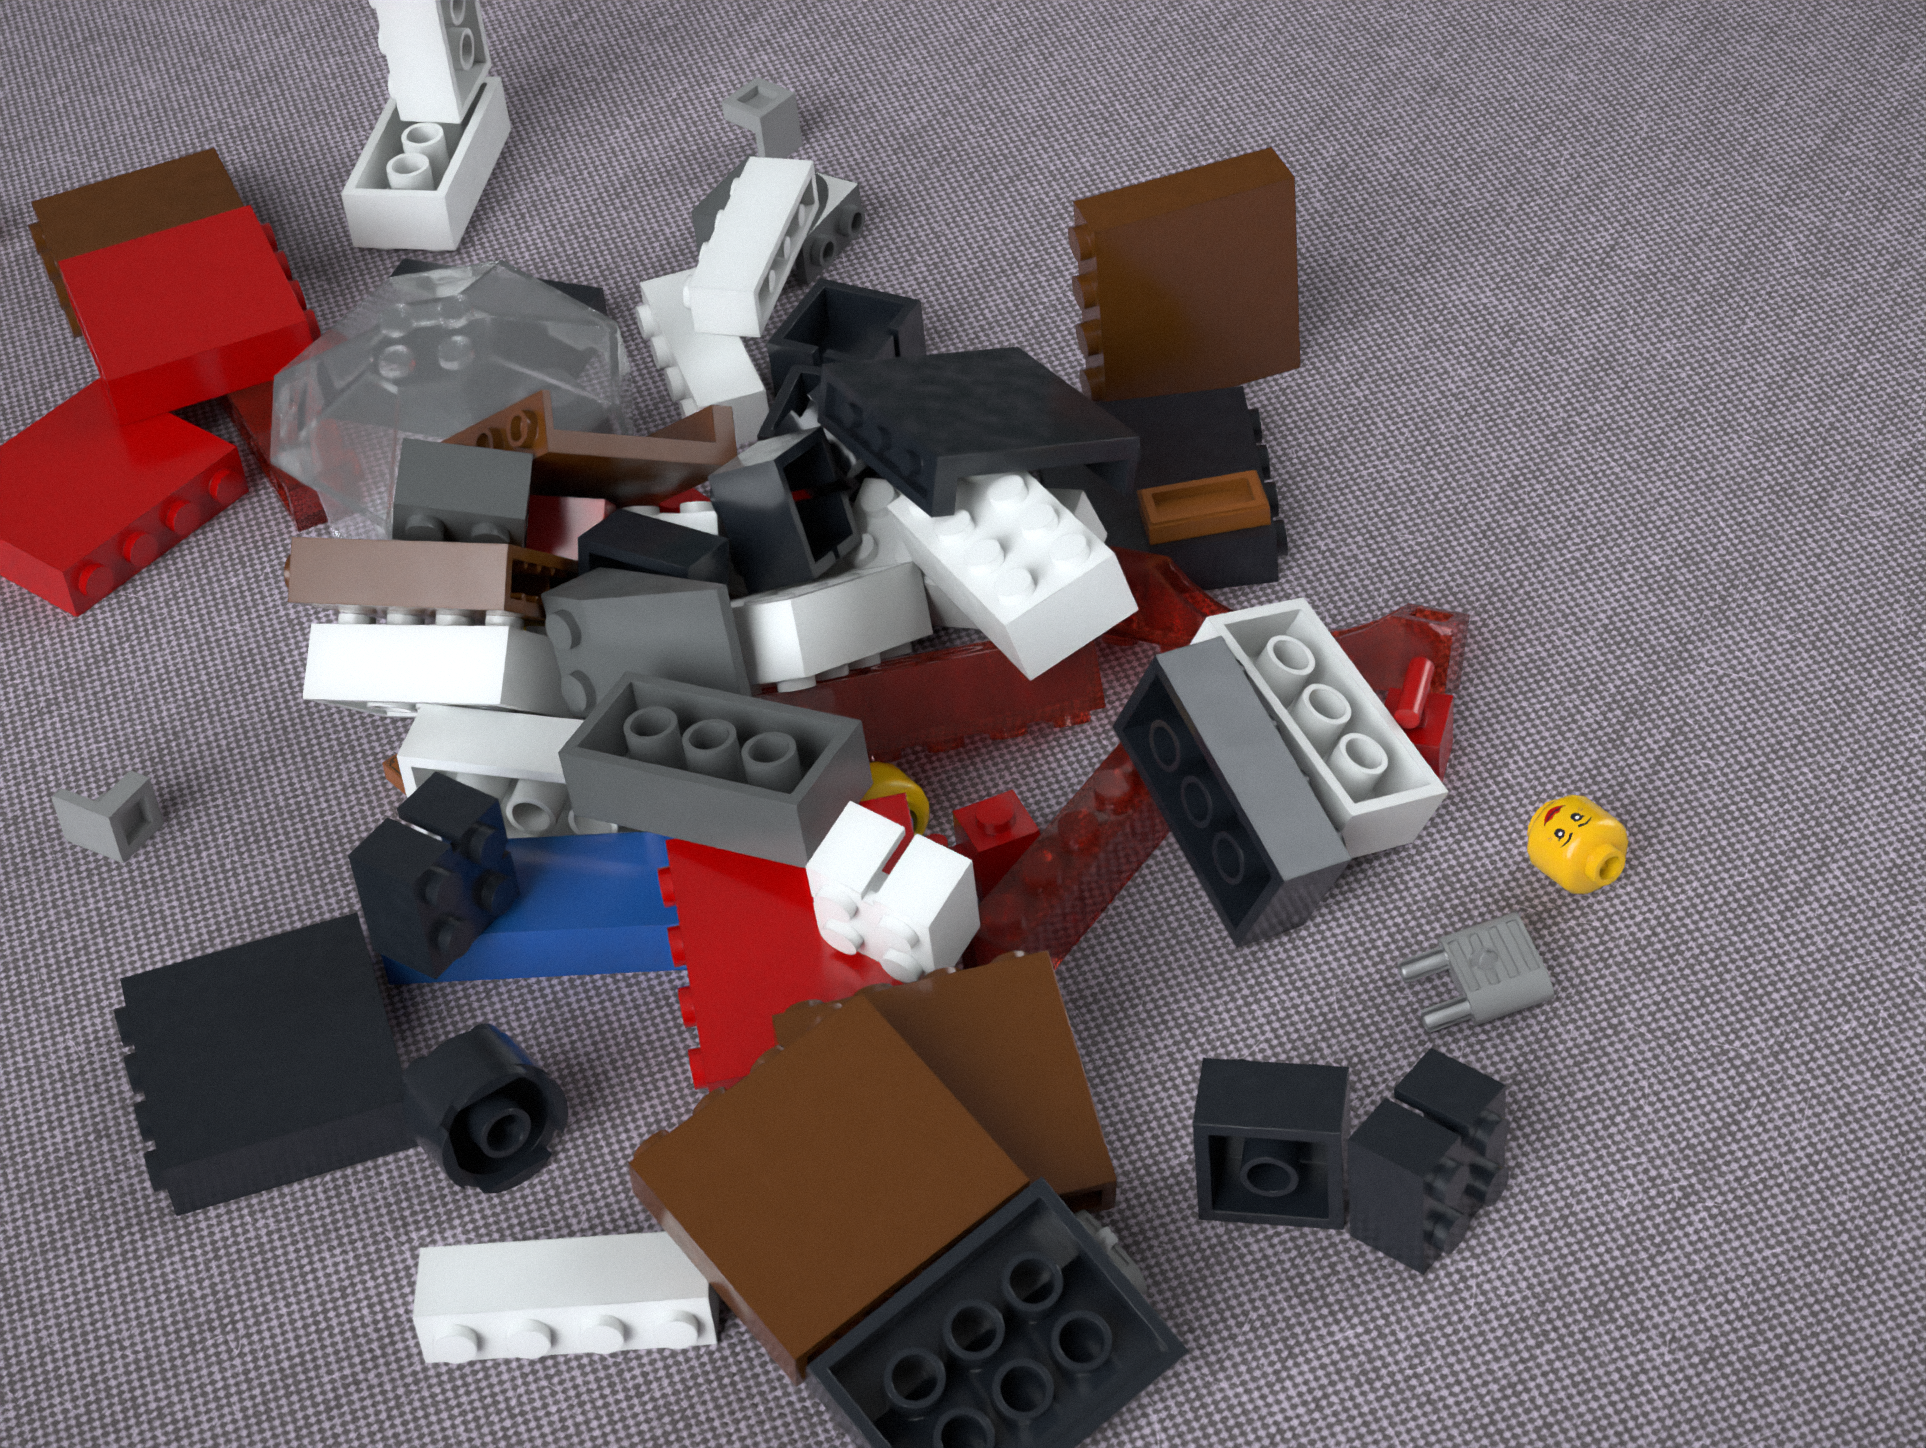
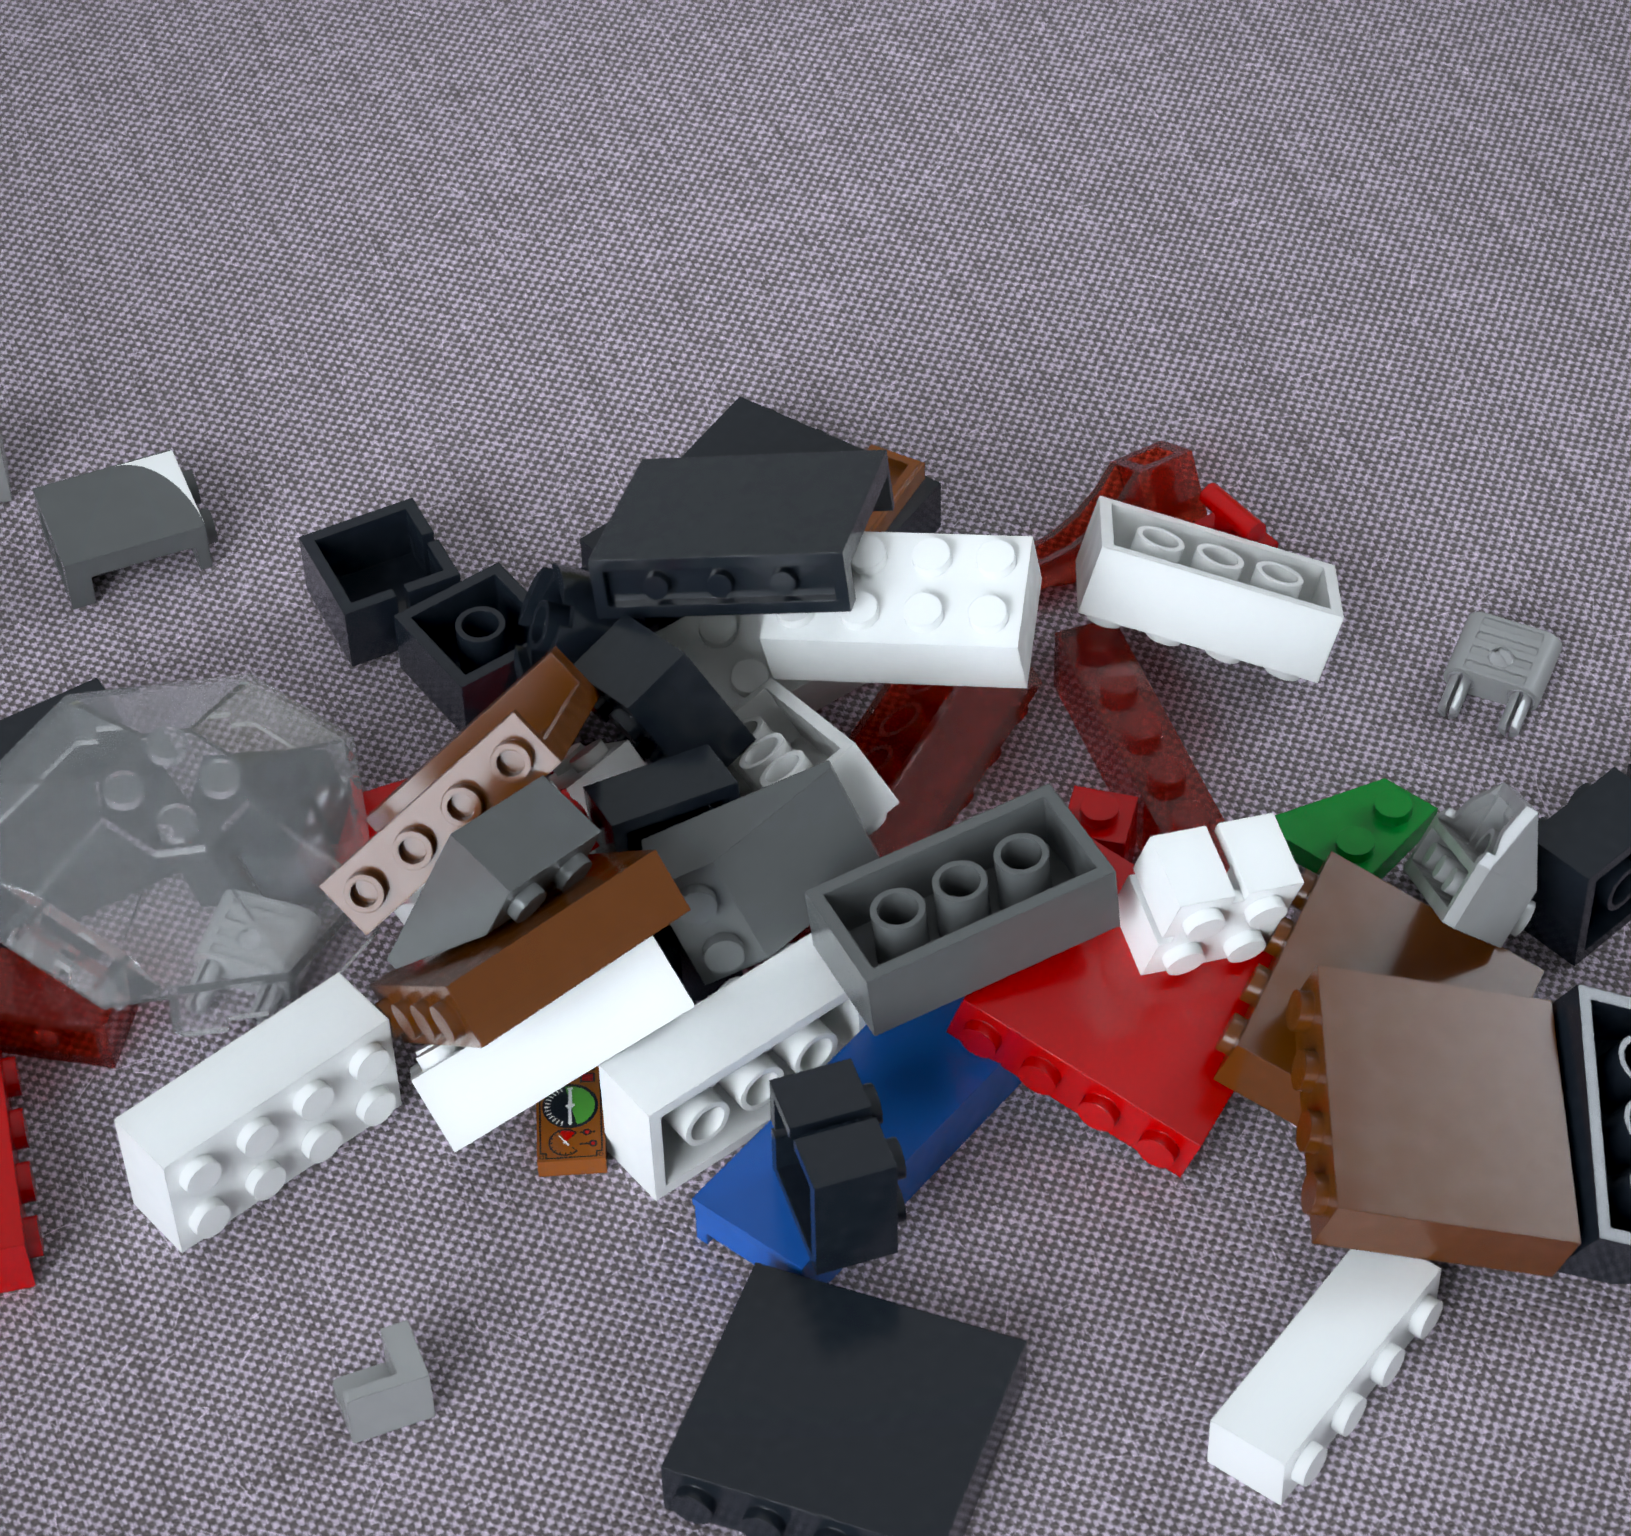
camera: 55 degrees left, 5 degrees up
black brick [402,1023,568,1193] -> none
white brick [635,267,769,445] -> none
white brick [683,157,819,338] -> none
reddish brown brick [1068,147,1301,403] -> none
black brick [1112,636,1352,948] -> none
yellow head [1527,794,1628,895] -> none
none -> white brick [114,972,402,1253]
none -> green wing [1275,778,1438,879]
none -> light grey wedge [1403,782,1538,948]

